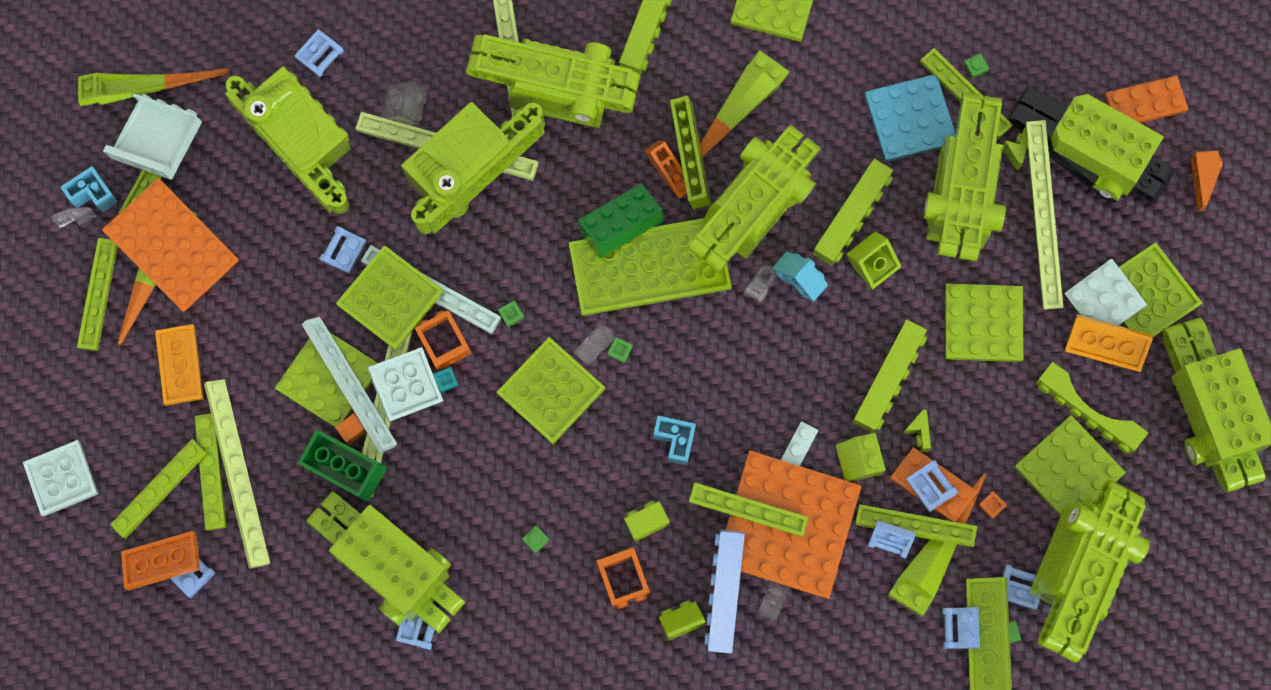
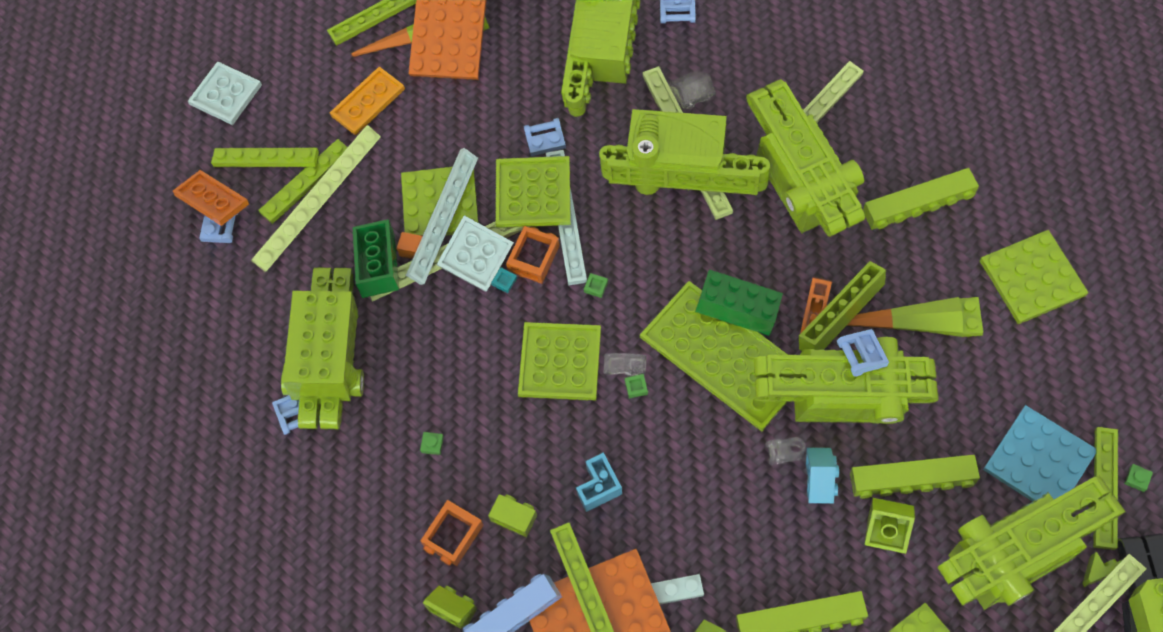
camera: 55 degrees right, 10 degrees down
none -> light blue plate [837,329,889,376]

